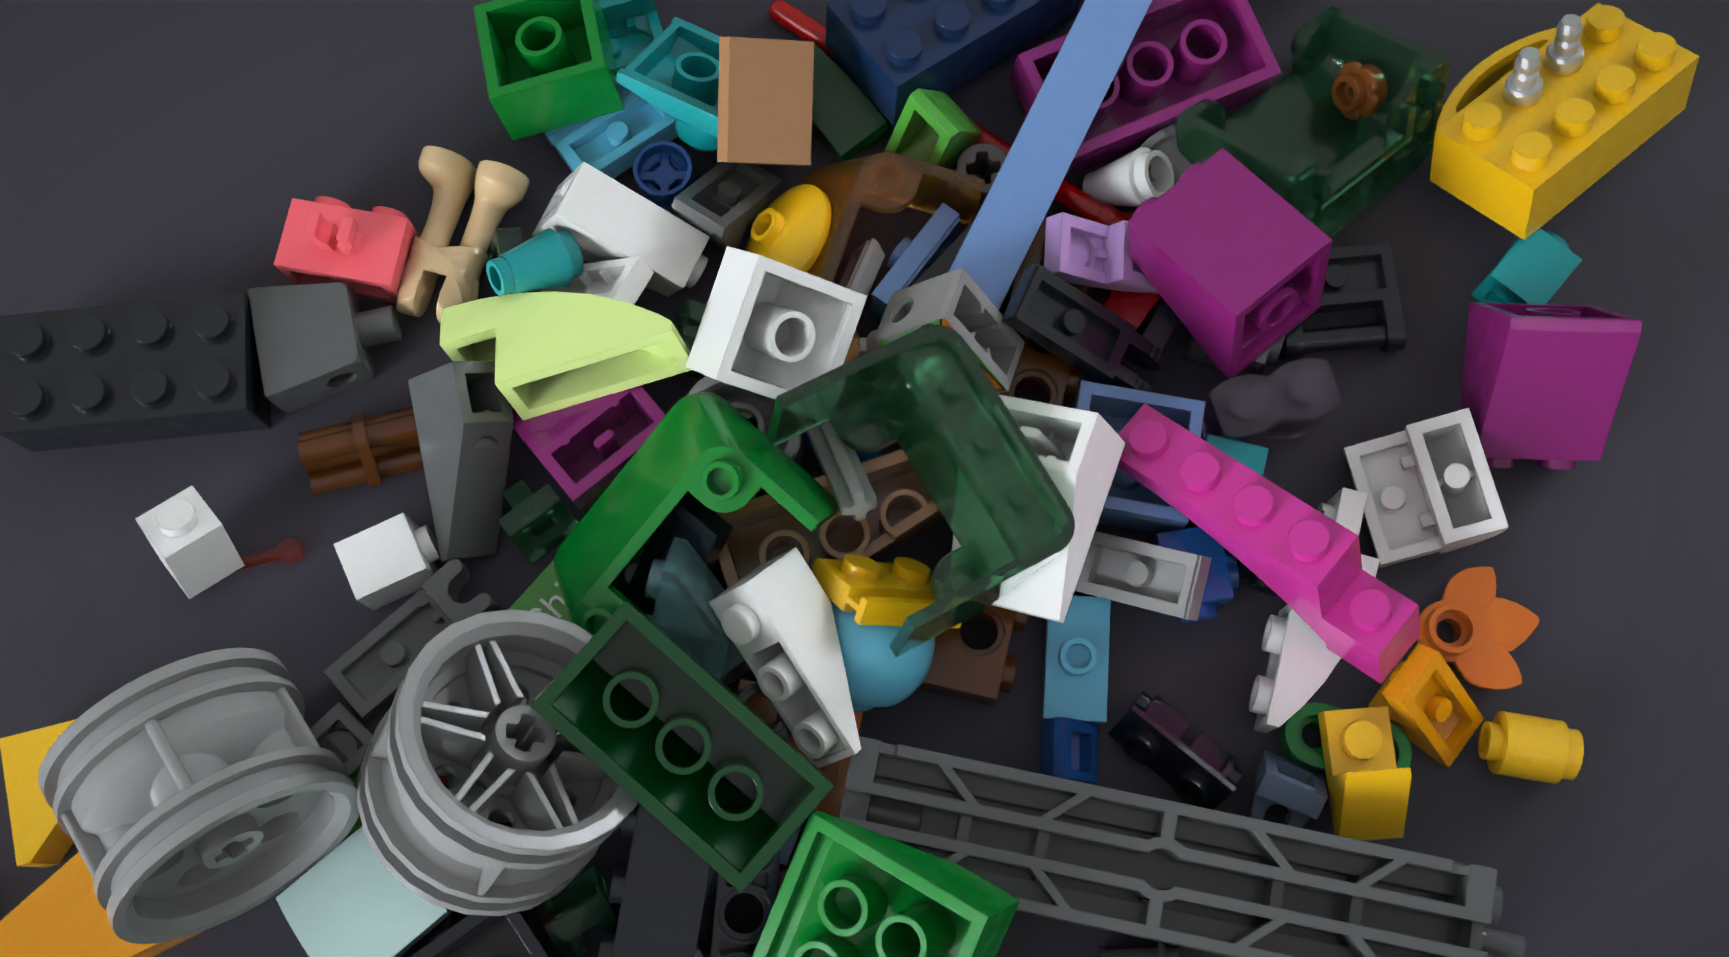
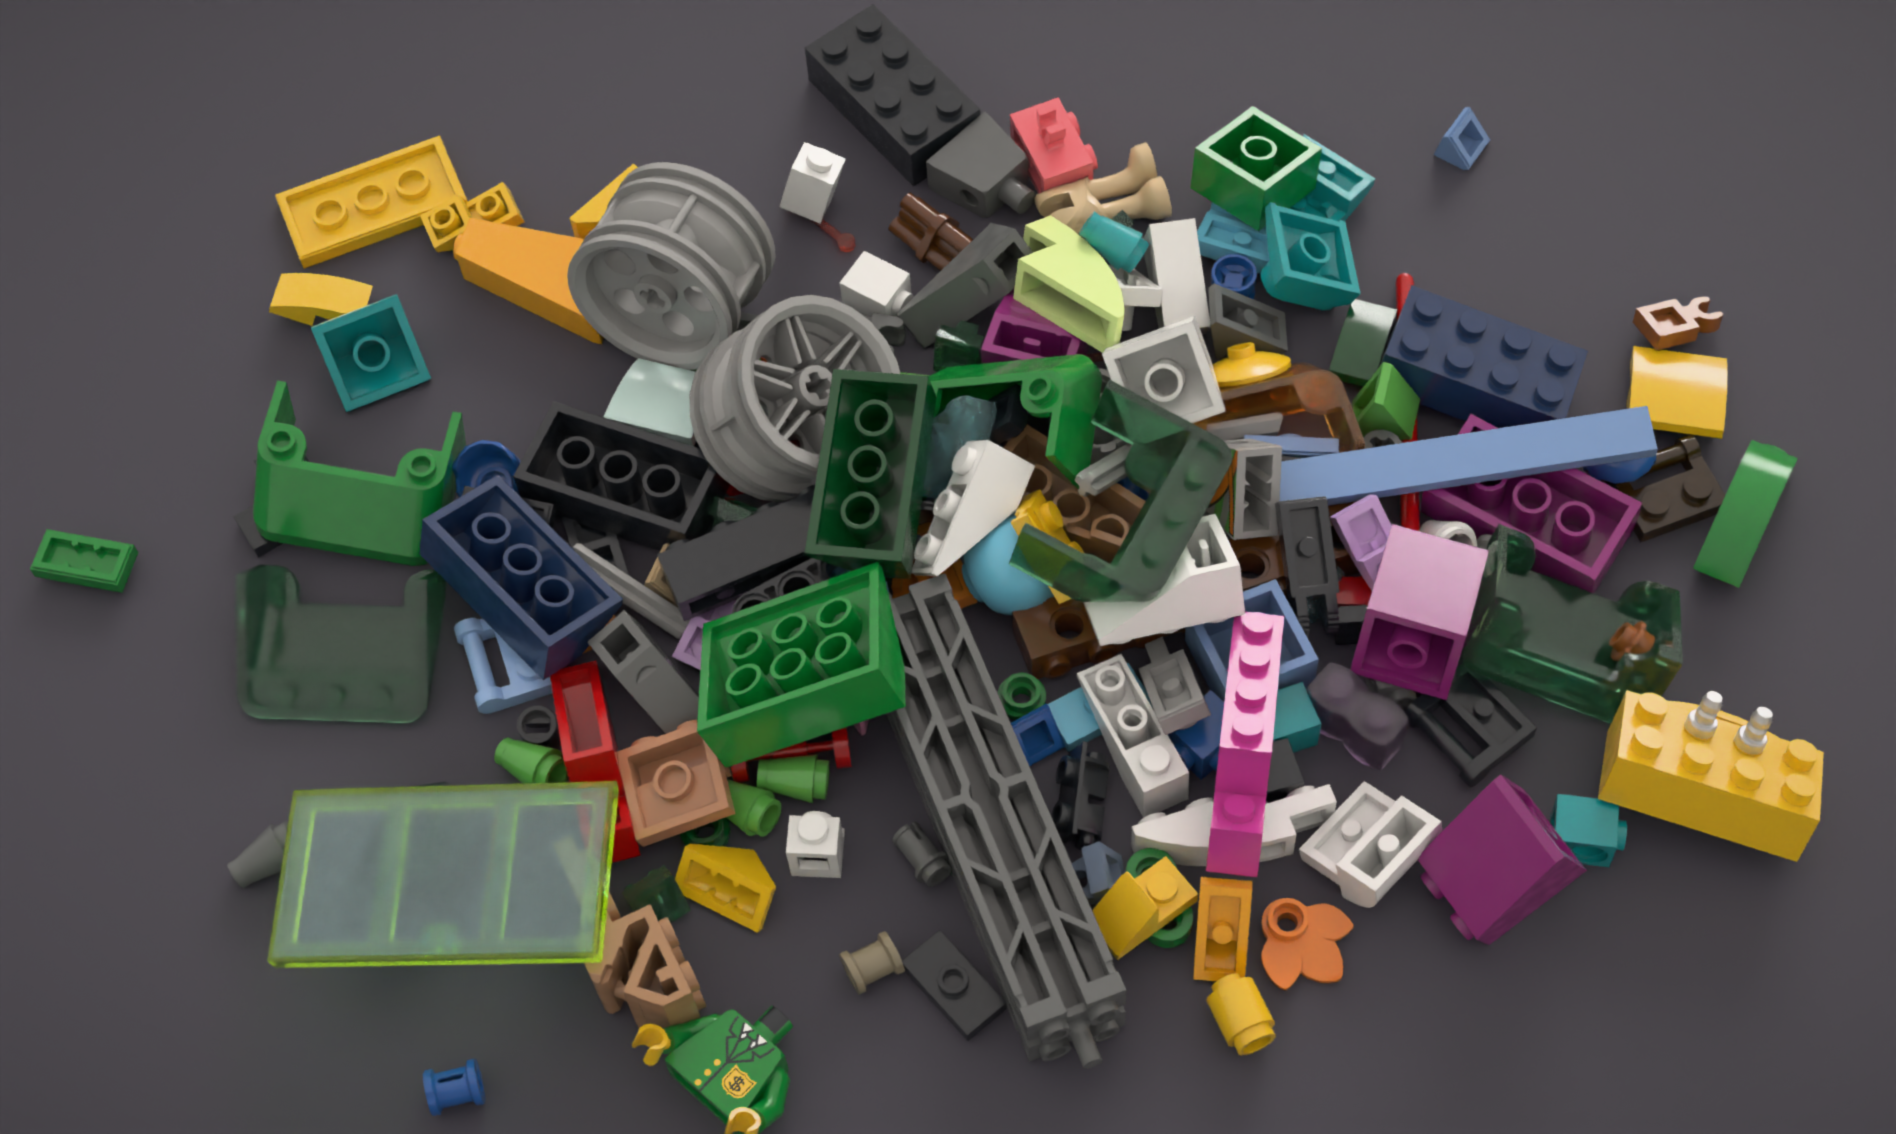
camera: 60 degrees right, 15 degrees down
medium nougat slope [717,36,814,166] -> none
none -> green plate [998,673,1046,720]
none -> white slope [1077,654,1189,818]

